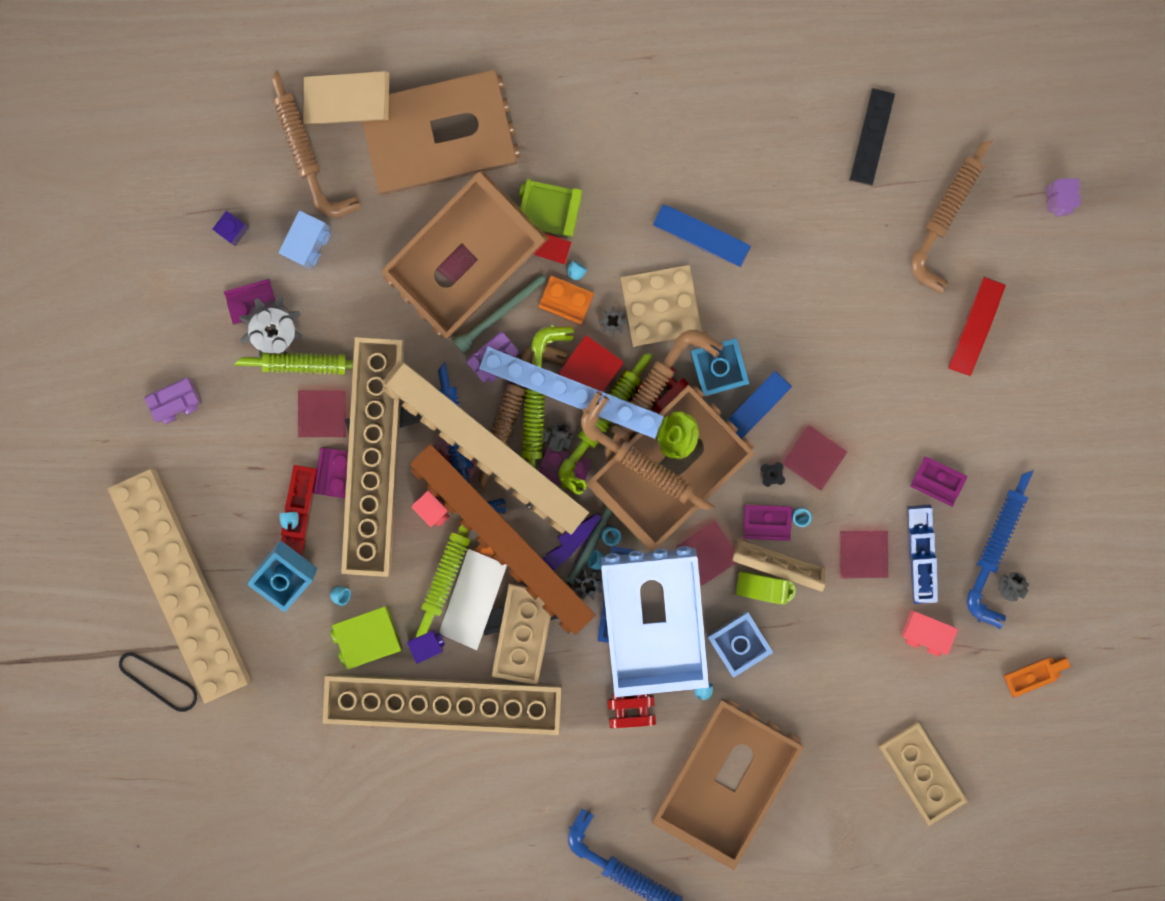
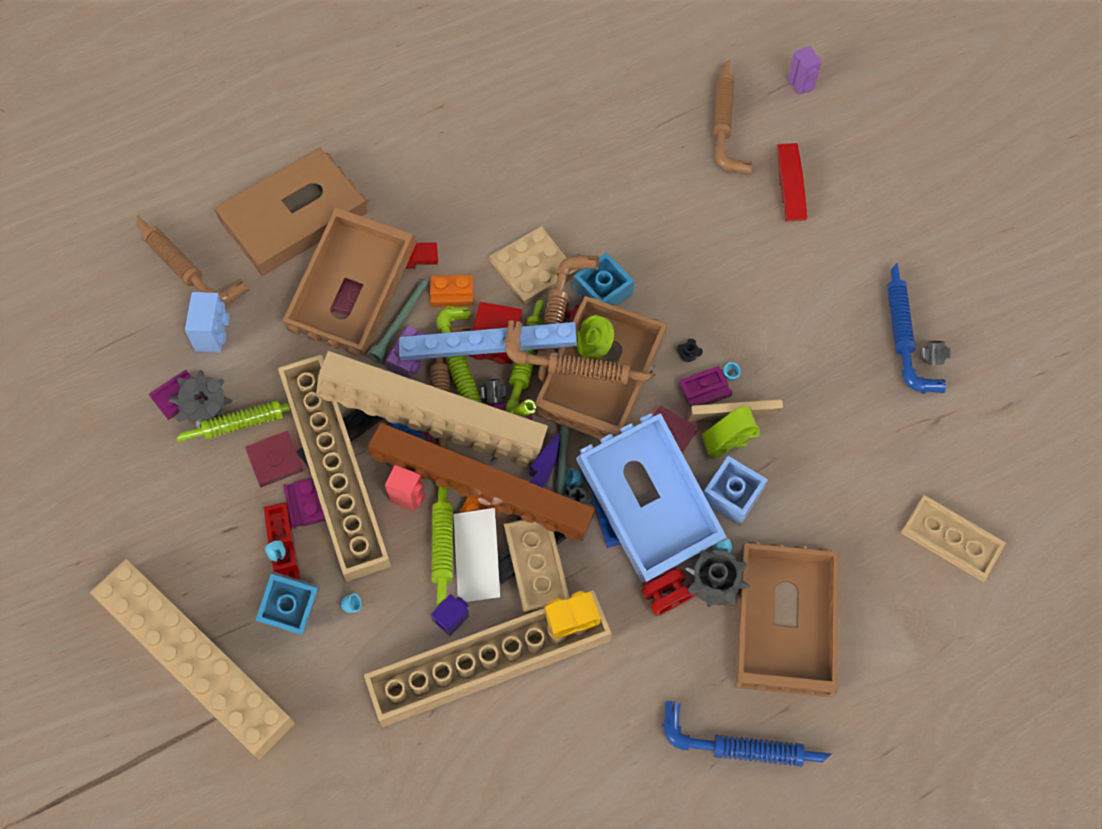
camera: 25 degrees left, 25 degrees down
black piece [119,653,197,712] -> none
medium lavender brick [145,377,202,425] -> none
dark purple brick [212,211,249,246] -> none
tan tile [303,71,389,125] -> none
lime panel [330,605,403,669] -> none
lime panel [518,179,583,238] -> none
medium azure hinge [567,260,588,280] -> none
dark grey gear [598,307,628,336] -> none
medium azure hinge [601,526,621,546] -> none
blue slope [653,204,751,268] -> none
blue slope [726,370,792,439] -> none
clear pink tile [782,425,847,491] -> none
clear pink tile [840,531,889,579] -> none
black plate [849,88,895,186] -> none
coral brick [901,610,958,657] -> none
slope [907,505,938,604] -> none
magenta plate [910,456,968,507] -> none
orange hinge [1003,656,1071,698] -> none
none -> yellow brick [544,591,601,639]
none -> dark grey brick [686,548,750,607]

